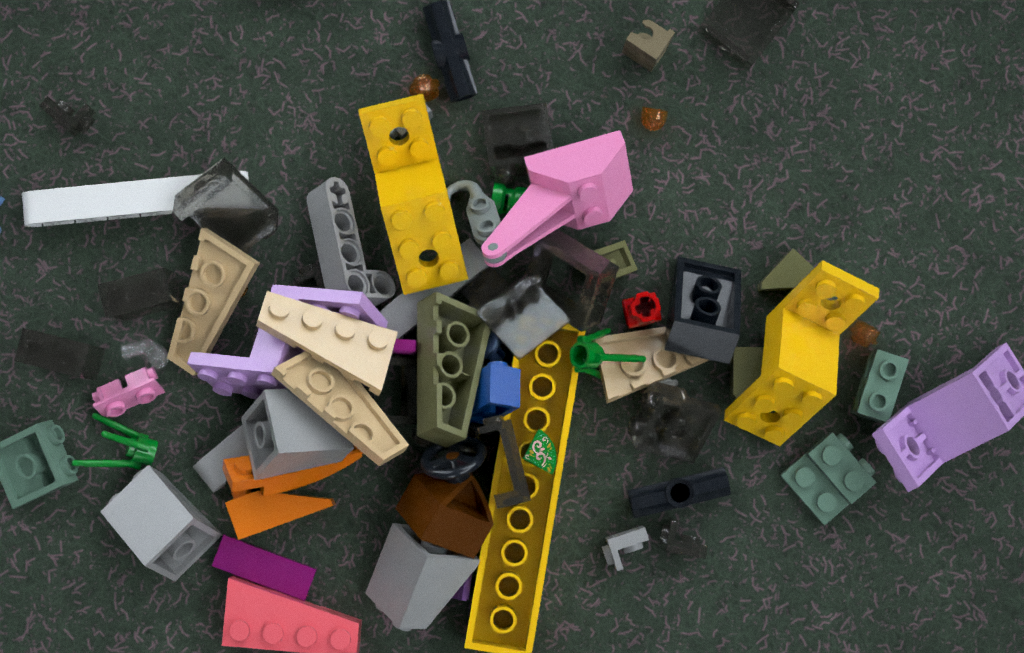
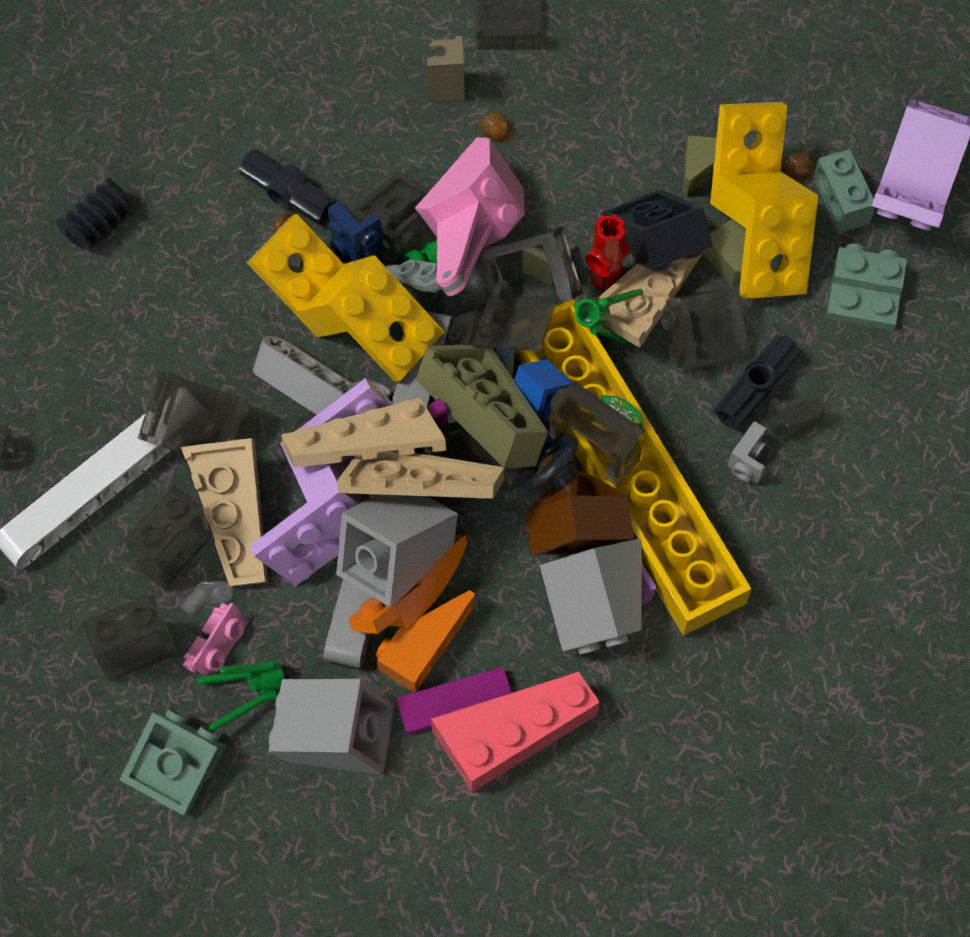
camera: 30 degrees left, 20 degrees down
none -> dark blue bracket [327,201,384,262]

